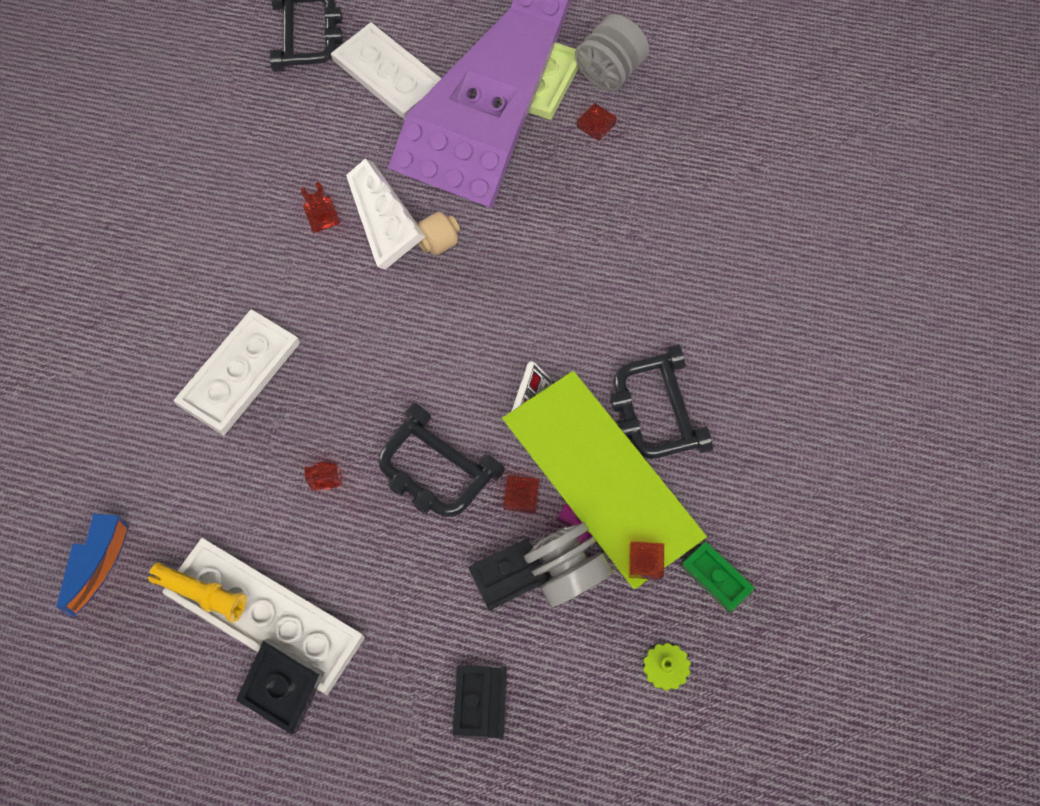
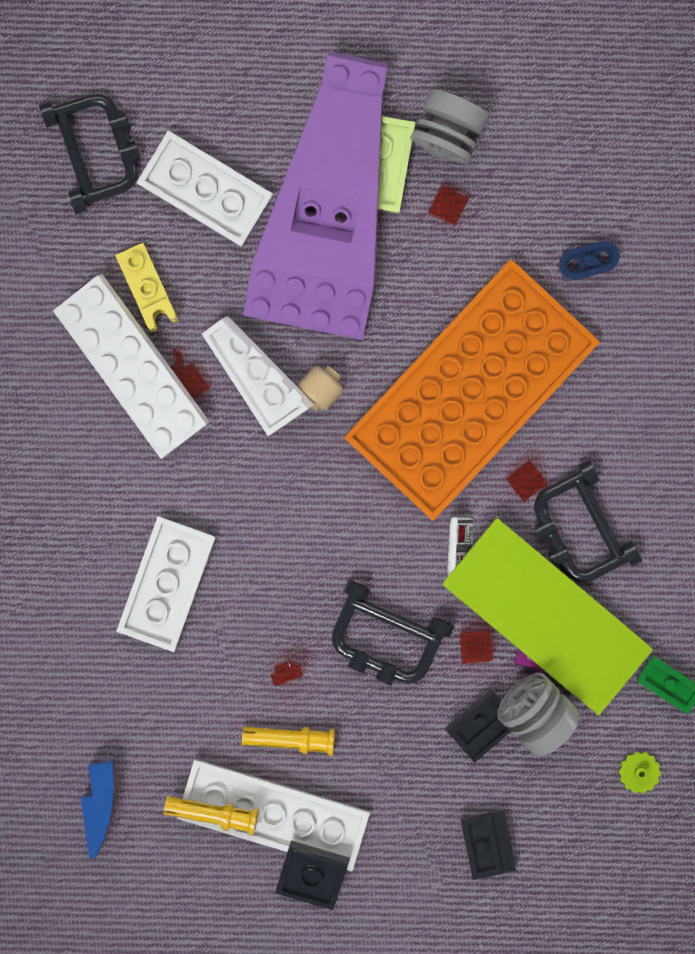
camera: 20 degrees left, 25 degrees up
clear red plate [628,541,664,580] -> none
none -> white plate [53,274,210,459]
none -> light yellow plate [115,243,178,332]
none -> yellow pin [242,726,335,756]
none -> orange plate [344,259,600,521]
none -> clear red slope [504,459,547,502]
none -> dark blue plate [558,241,620,281]

